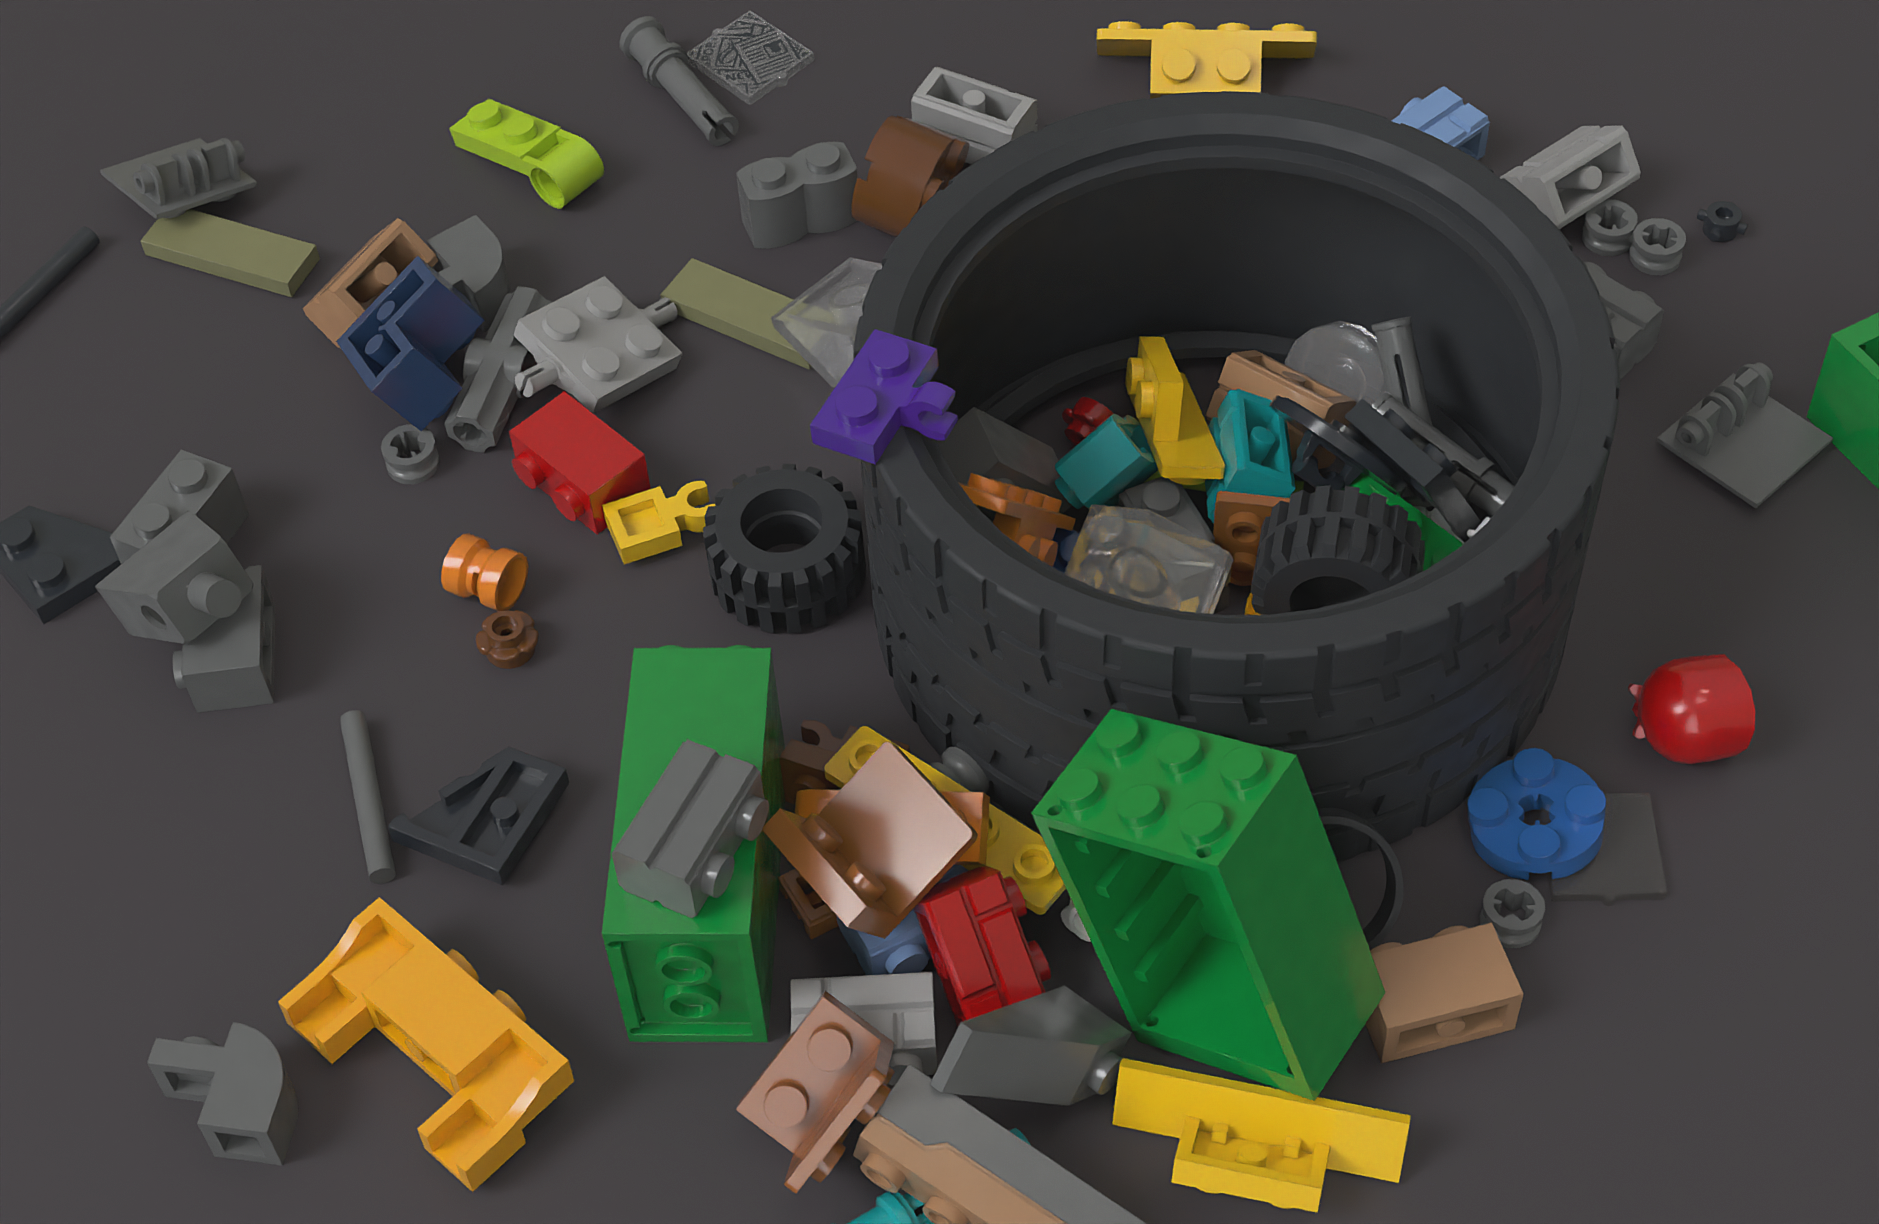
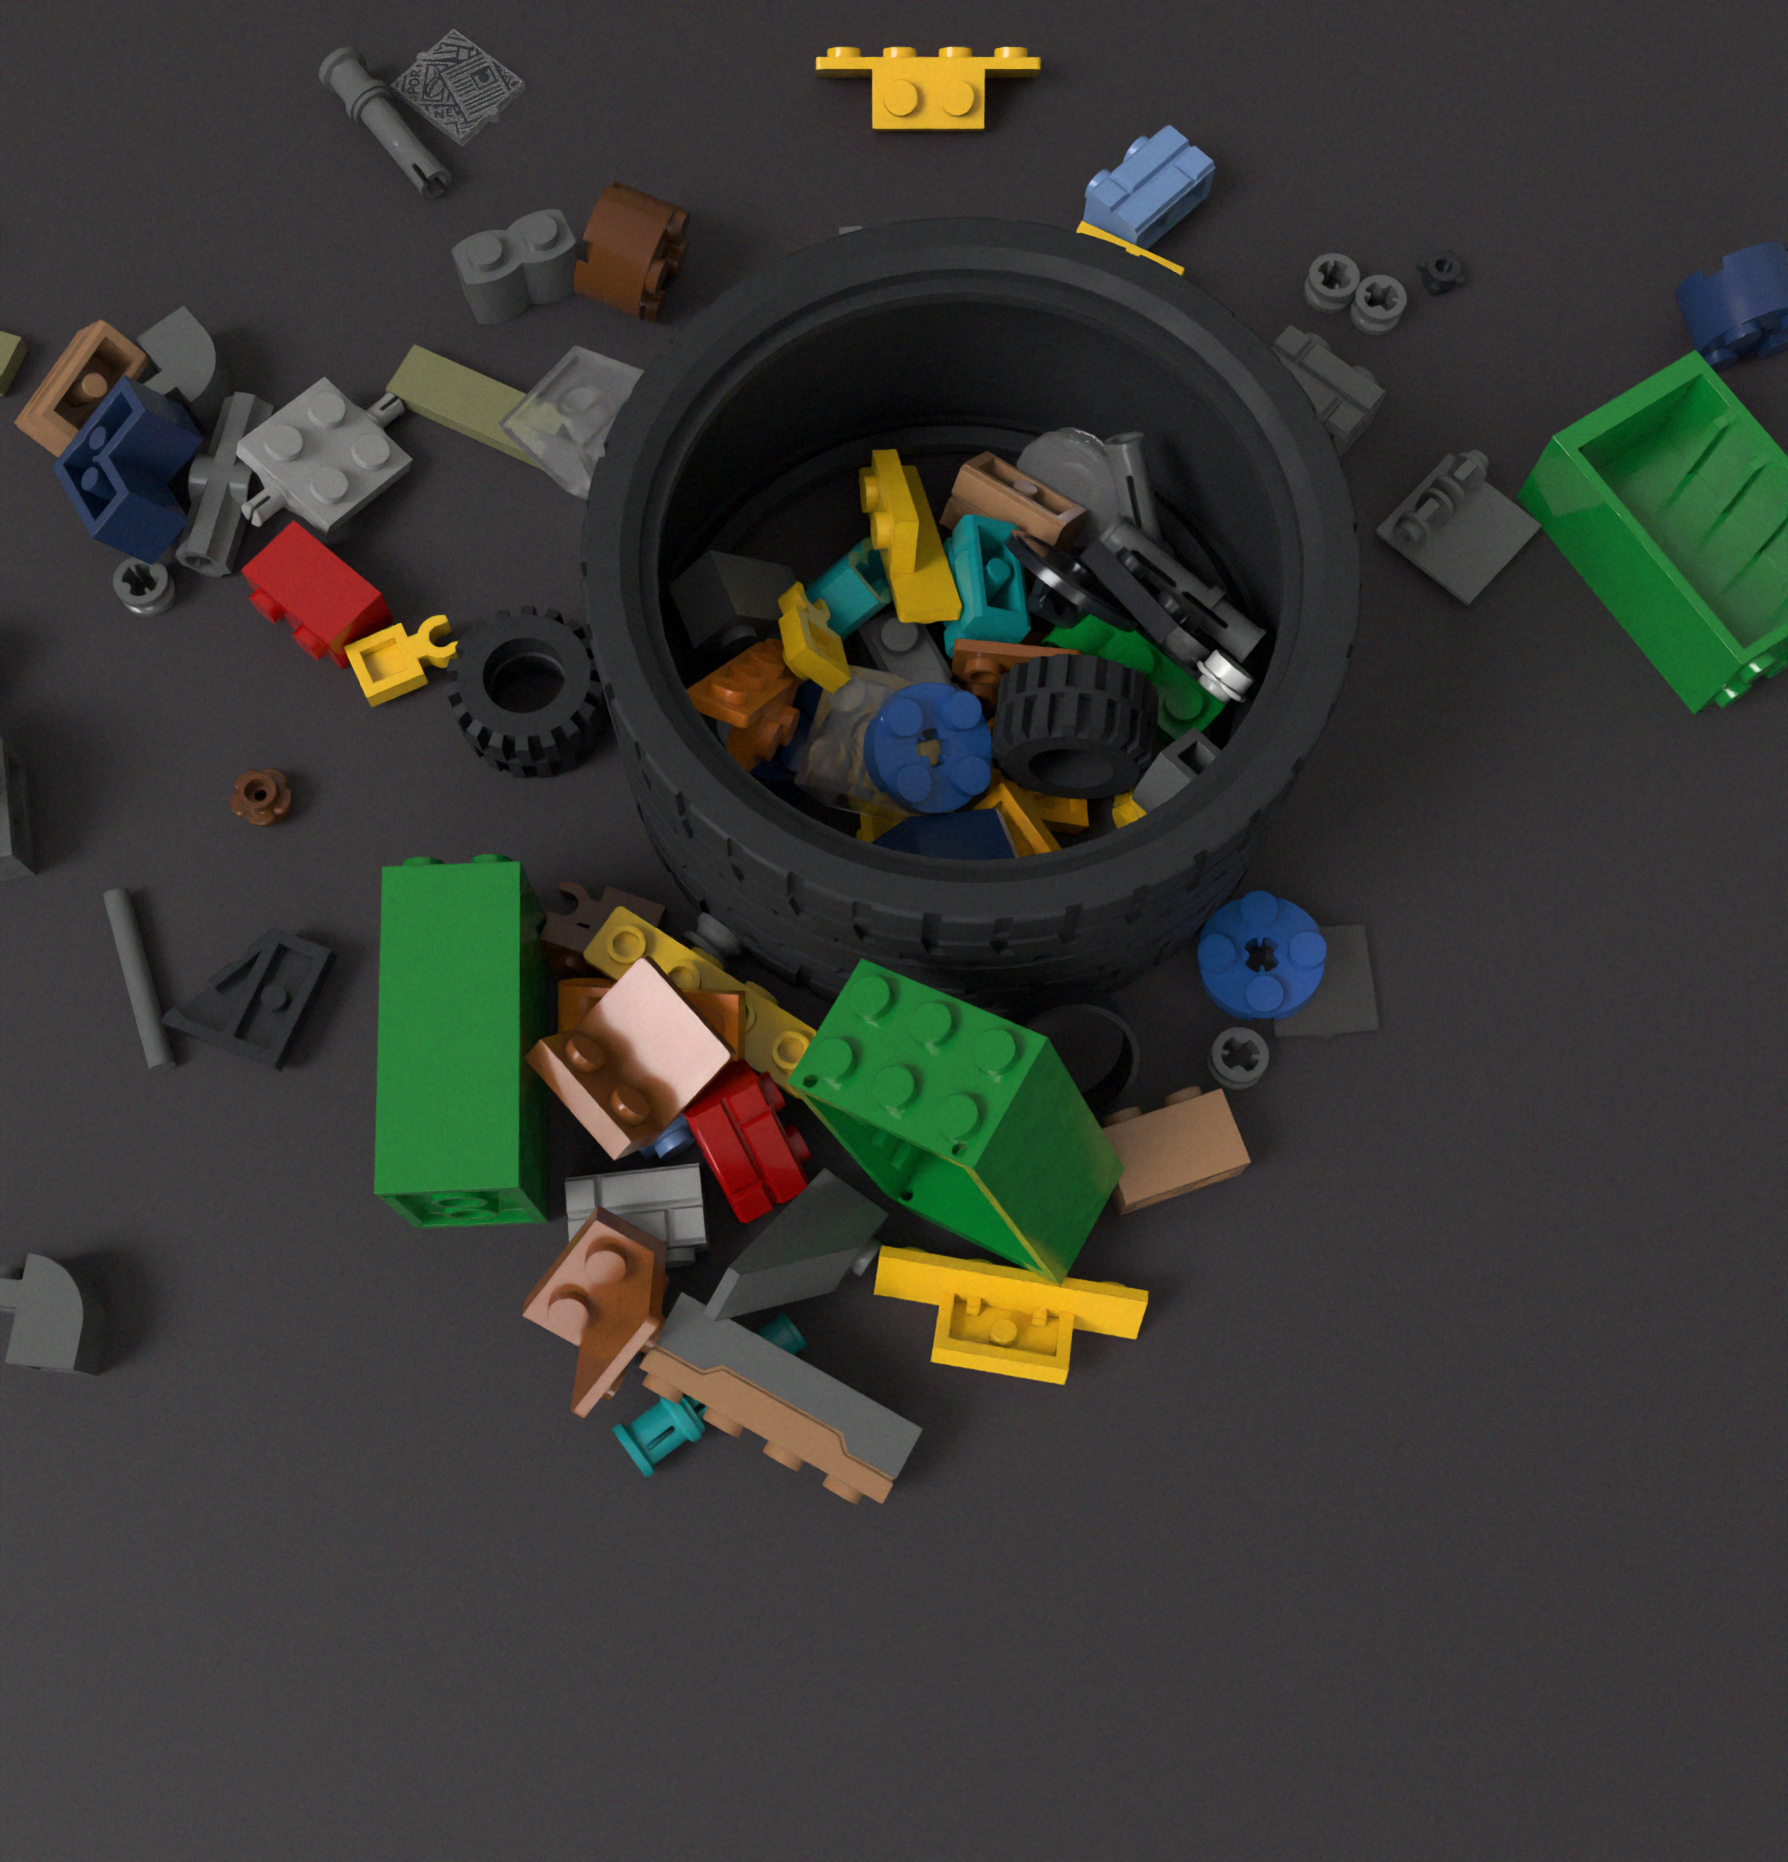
camera: 10 degrees left, 20 degrees up
light orange bracket [278,897,574,1192] -> none
orange wheel [441,533,529,612] -> none
lime plate [449,99,604,209] -> none
dark grey brick [611,739,769,918] -> none
dark purple plate [810,329,958,464] -> none
light grey brick [911,66,1038,165] -> none
red plate [1062,397,1114,445] -> none
light grey brick [1500,126,1641,229] -> none
red helmet [1628,654,1755,764] -> none
none -> yellow plate [778,581,851,694]
none -> blue plate [863,682,992,815]

